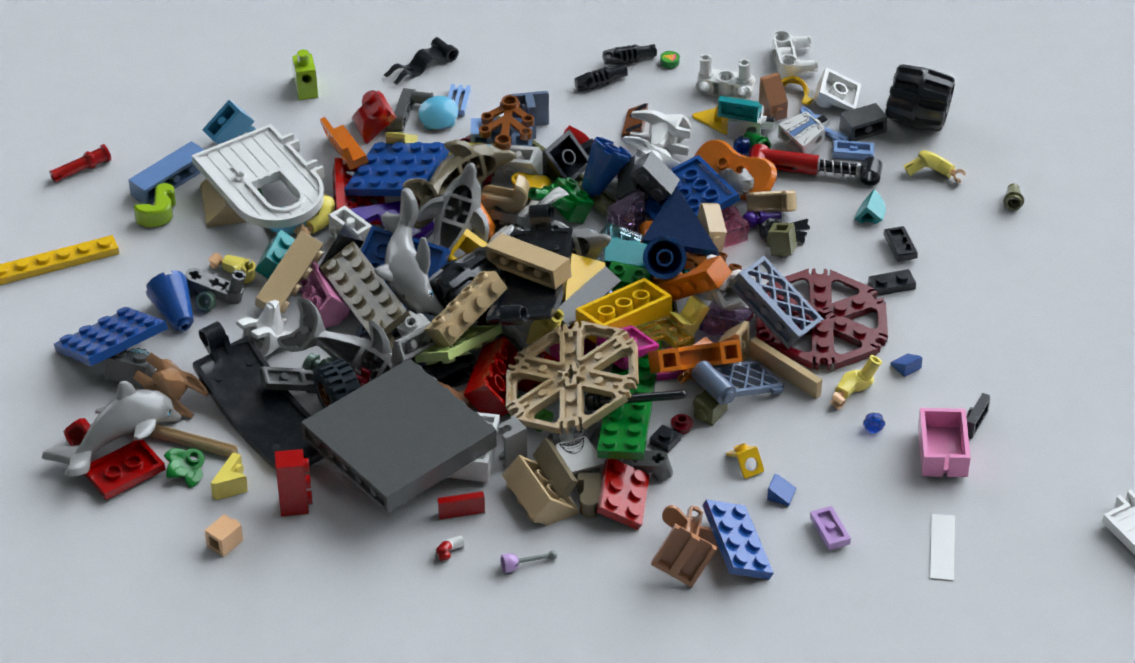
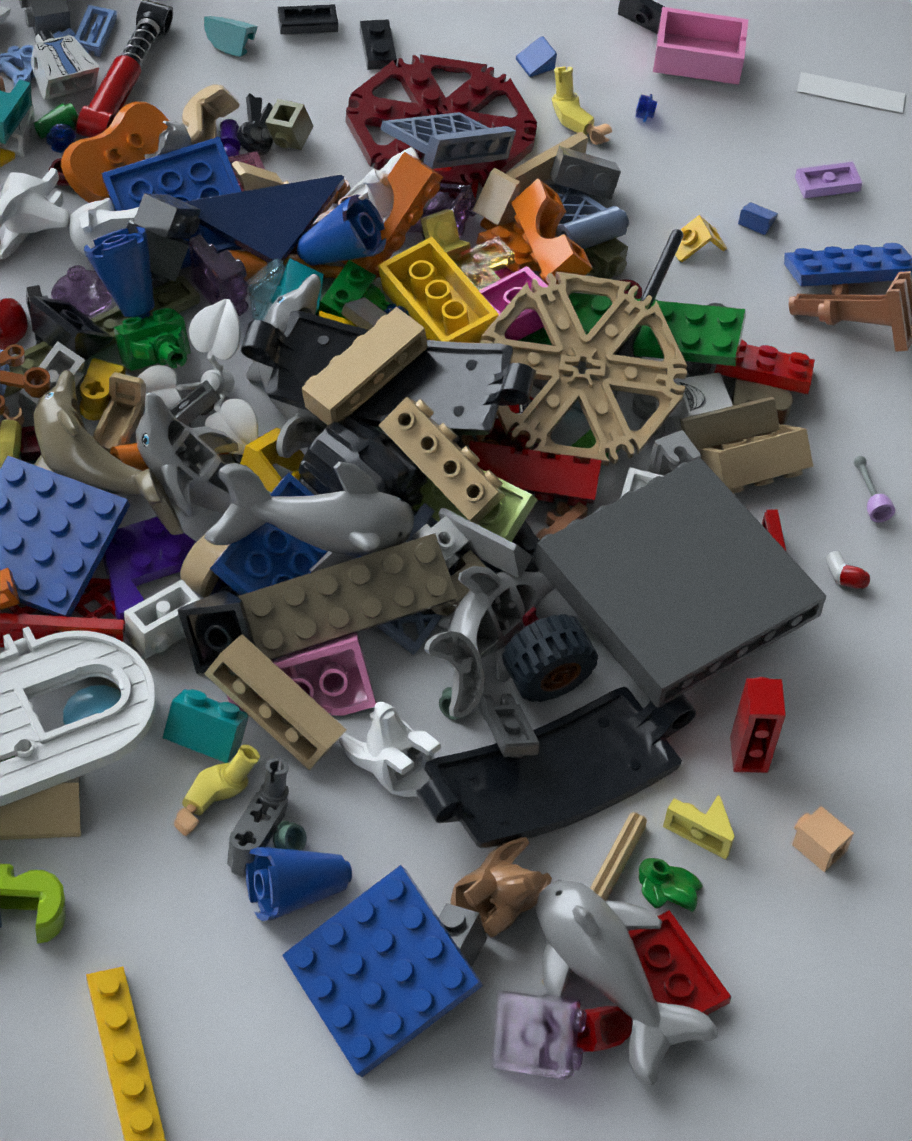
camera: 90 degrees left, 10 degrees up
none -> clear purple plate [492,990,587,1080]
none -> dark grey brick [550,146,621,200]

